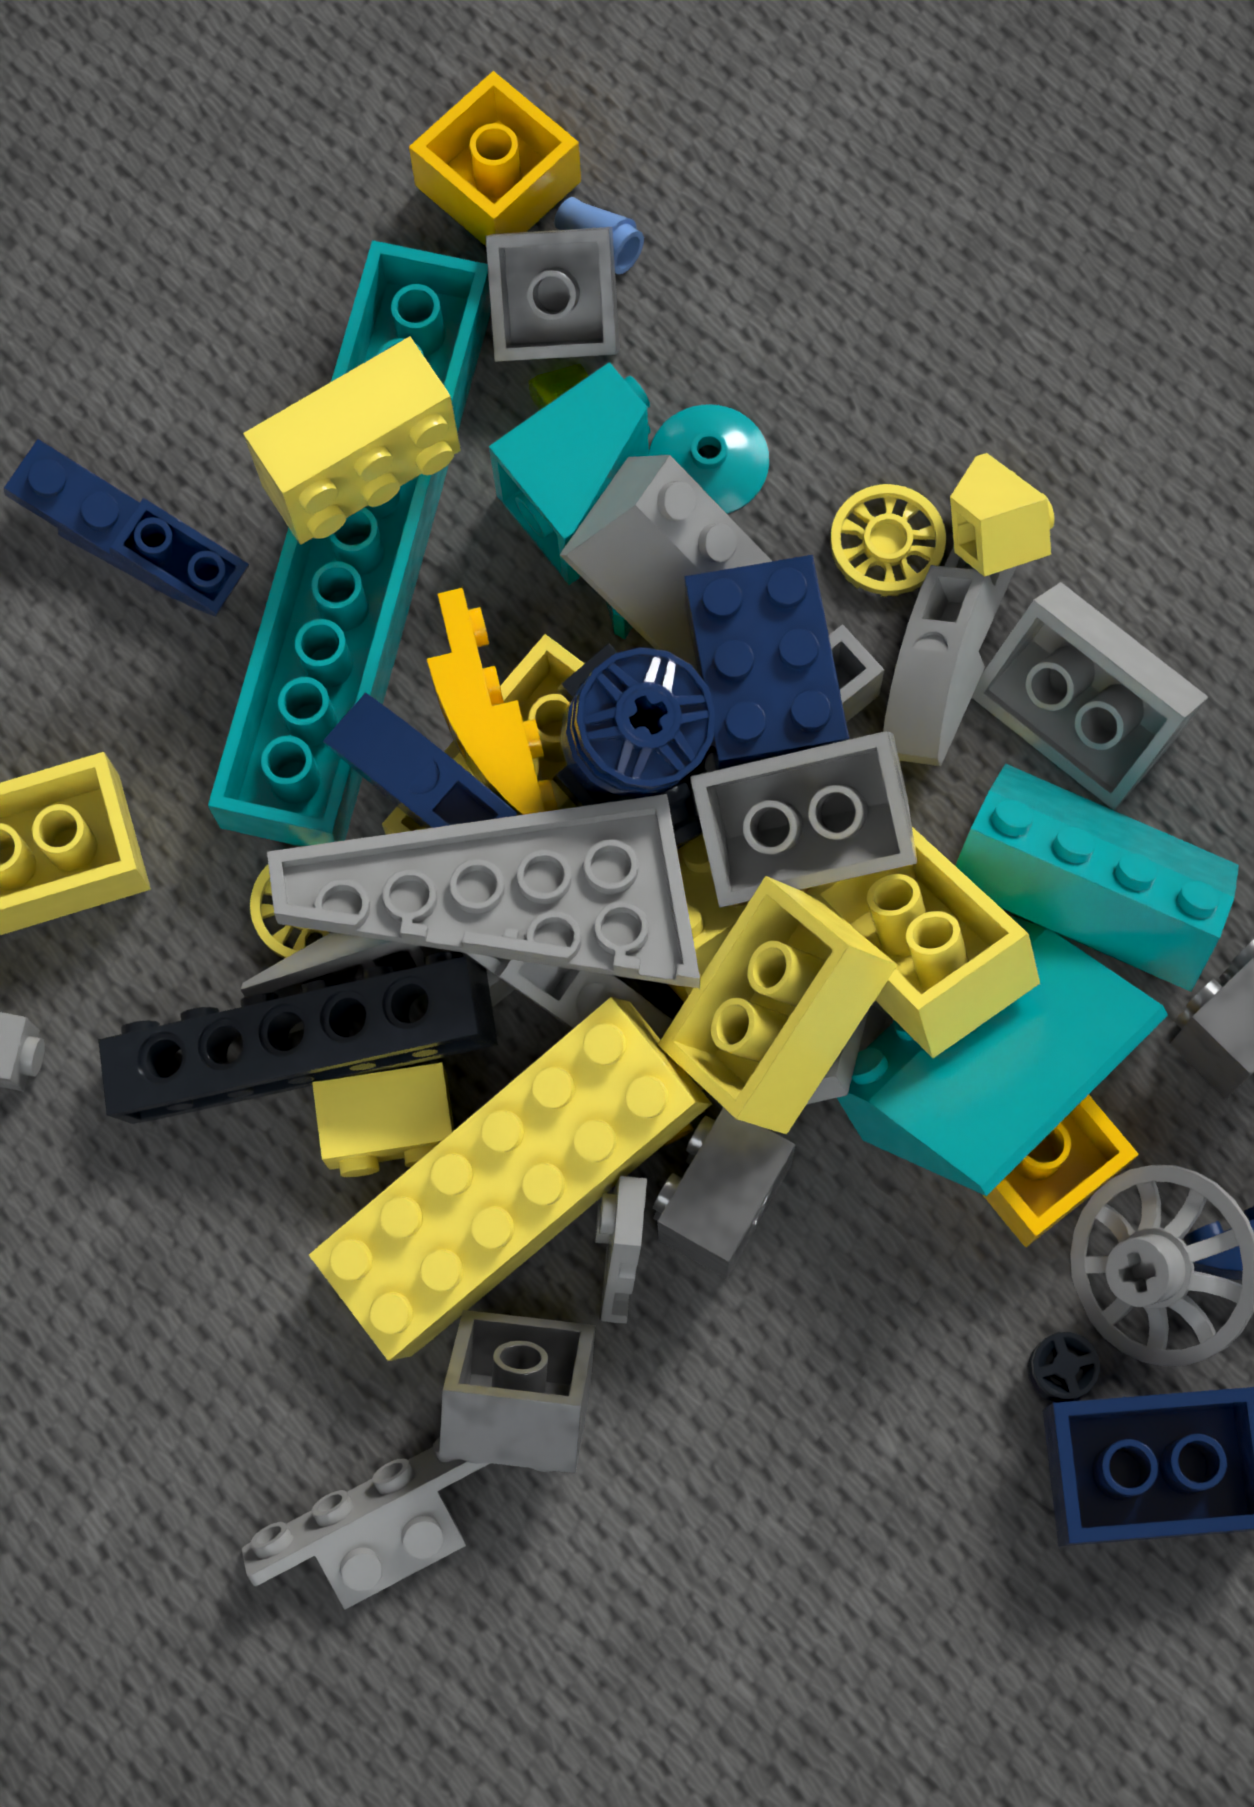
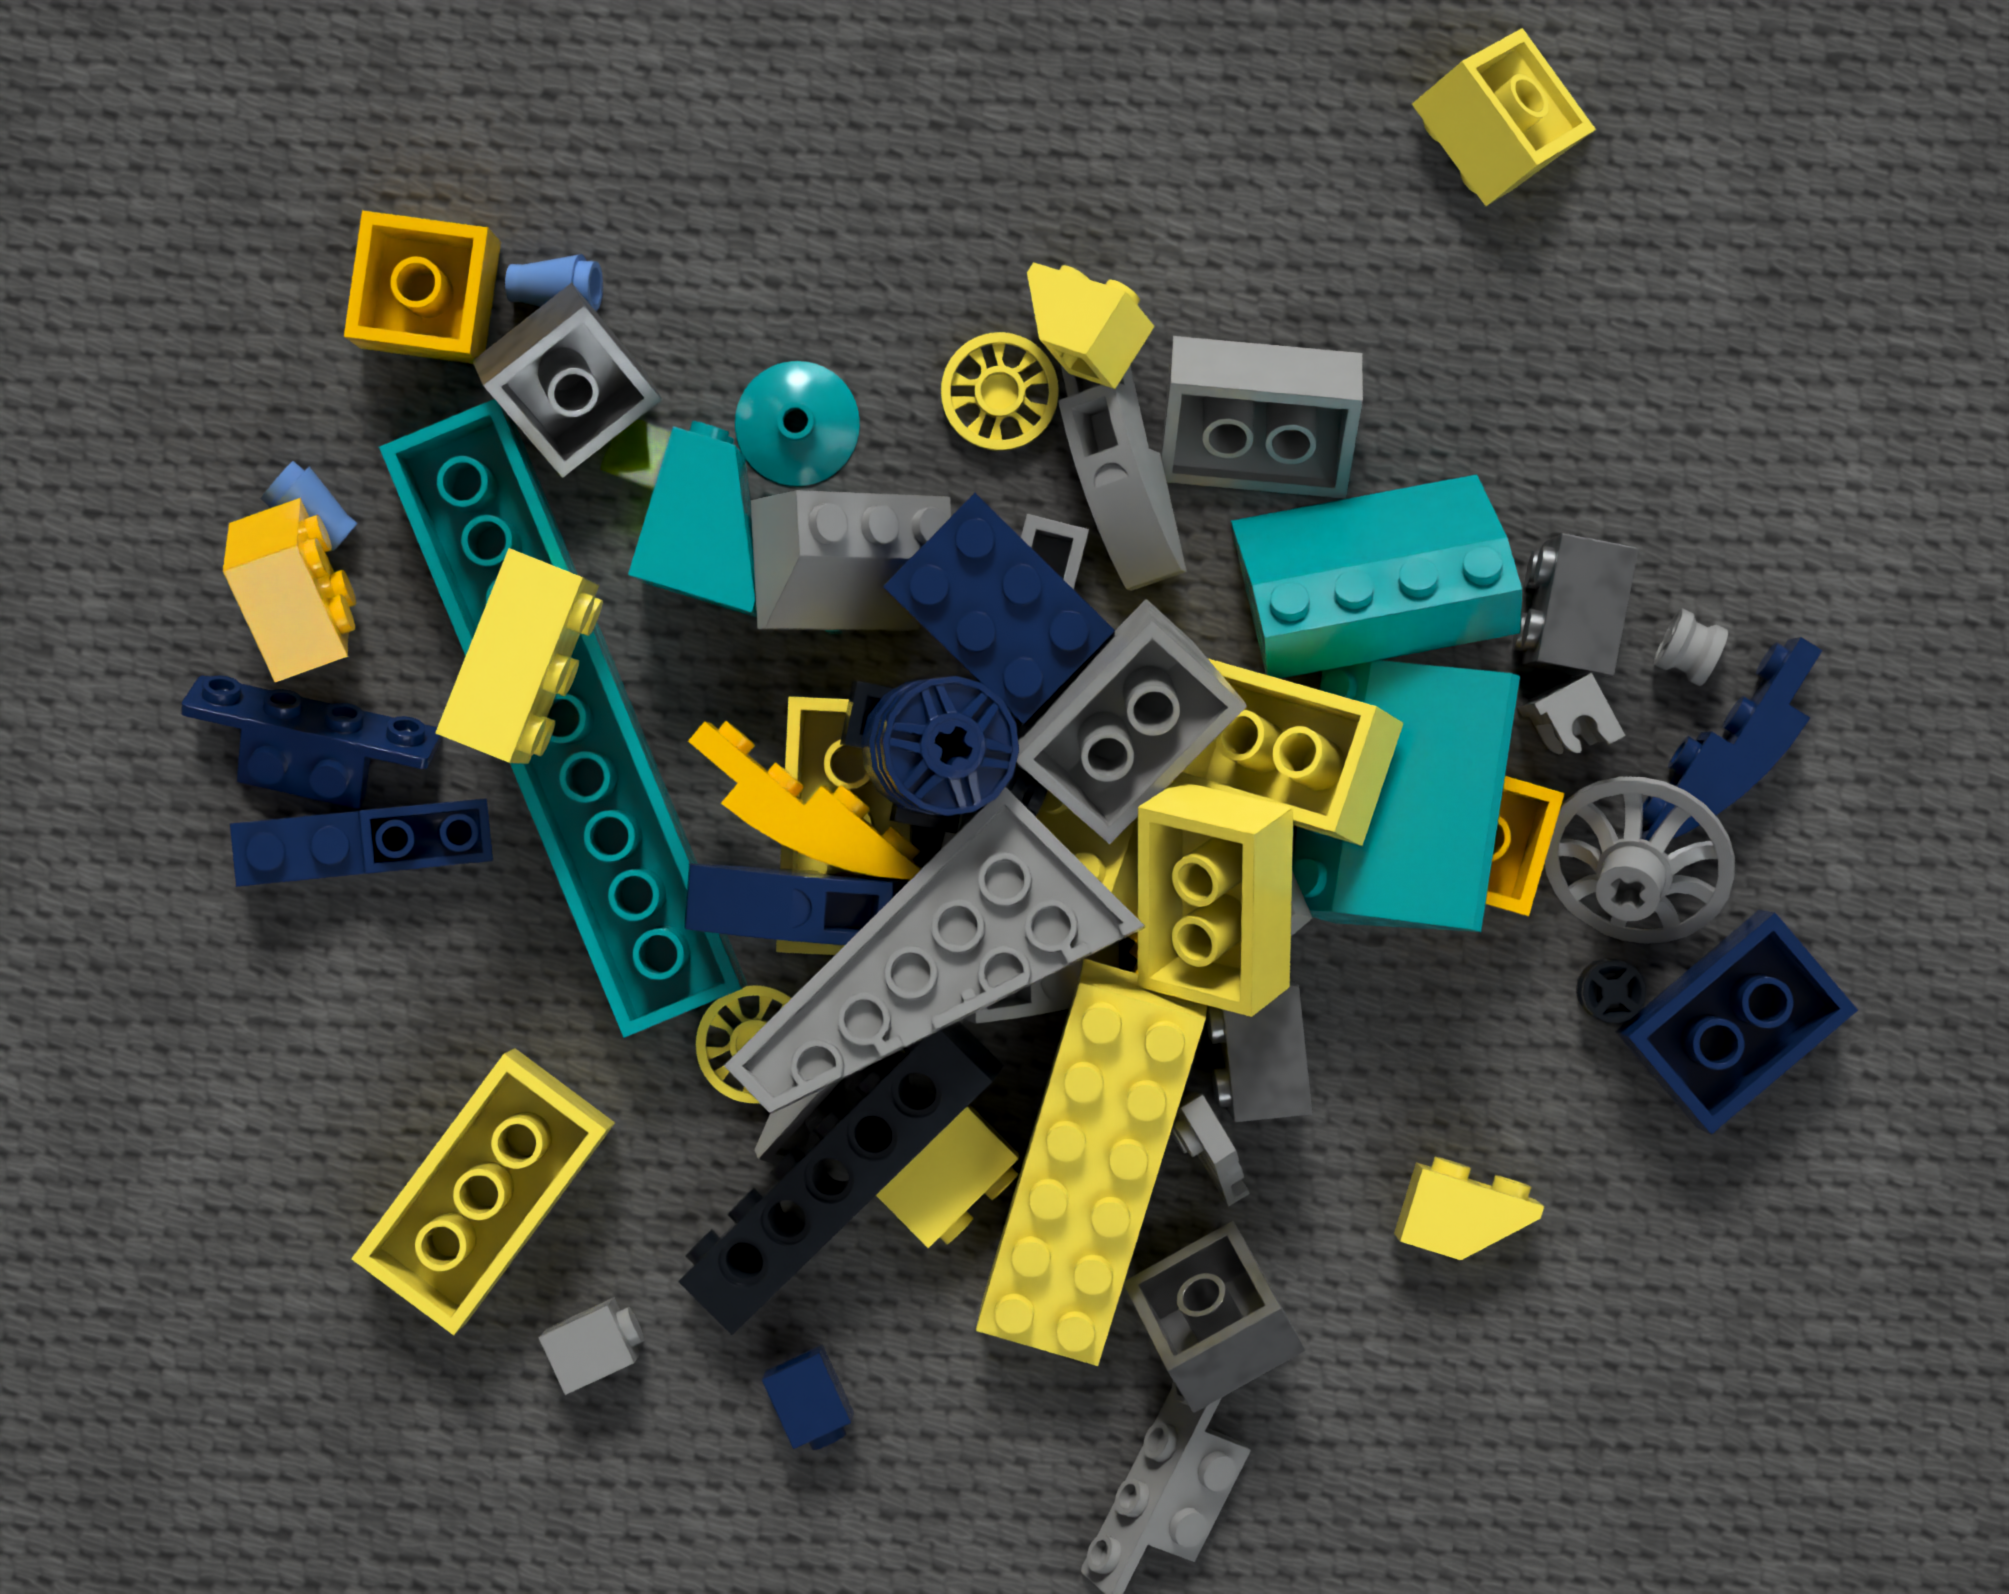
camera: 45 degrees left, 15 degrees up
none -> dark blue bracket [181,675,442,809]
none -> yellow brick [223,497,356,682]
none -> medium blue cone [260,461,358,552]
none -> dark blue brick [762,1344,854,1450]
none -> light yellow slope [1394,1157,1544,1260]
none -> light grey hinge [1517,673,1626,754]

